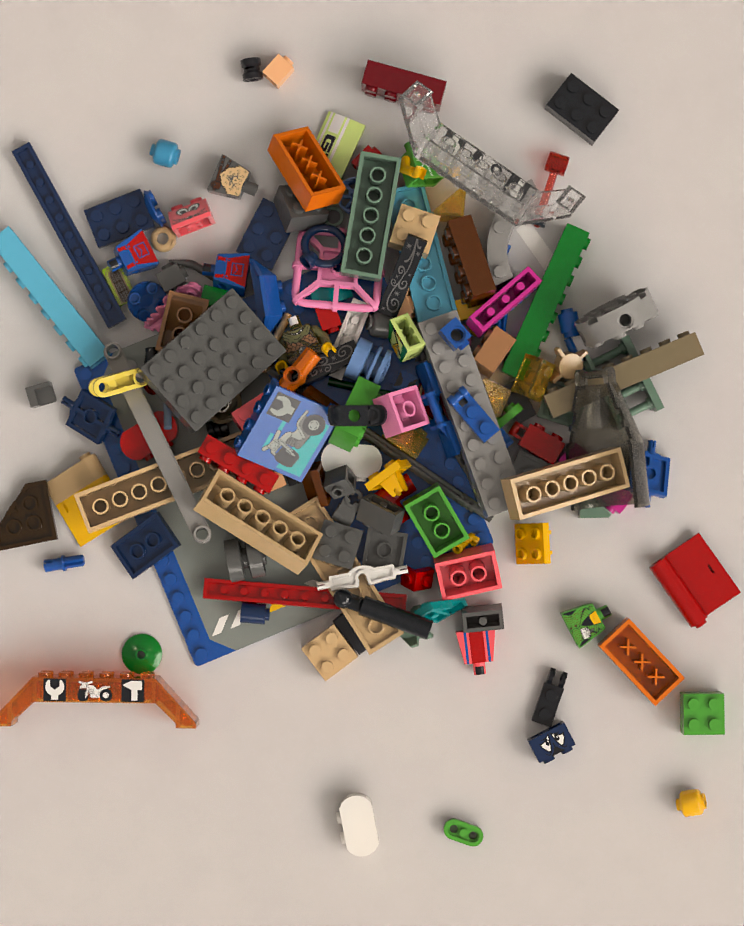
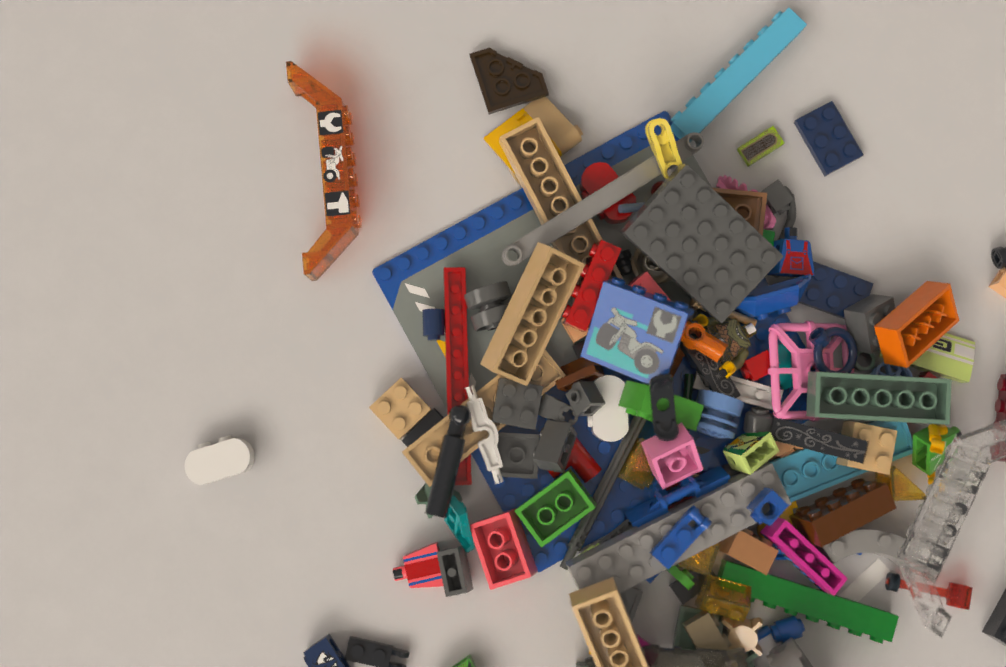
camera: 80 degrees right, 5 degrees down
dark blue plate [11,142,127,329] -> none
dark grey panel [25,381,57,408] -> none
blue axle [44,555,85,572] -> none
dark blue plate [61,389,121,445] -> none
torso [107,229,159,276] -> none
dark blue plate [110,512,181,579] -> none
green dish [122,634,162,674] -> none
blue dish [127,281,166,322] -> none
blue dish [144,190,167,227] -> none
dark azure head [150,139,181,168] -> none
tan piece [150,225,176,252] -> none
coral slope [168,197,216,238] -> none
torso [207,154,259,200] -> none
yellow plate [364,459,412,497] -> none
red bracket [400,566,434,592] -> none
bright green plate [444,818,483,847] -> none
yellow arm [452,533,480,554] -> none
red brick [508,421,565,464] -> none
yellow plate [514,523,552,564] -> none

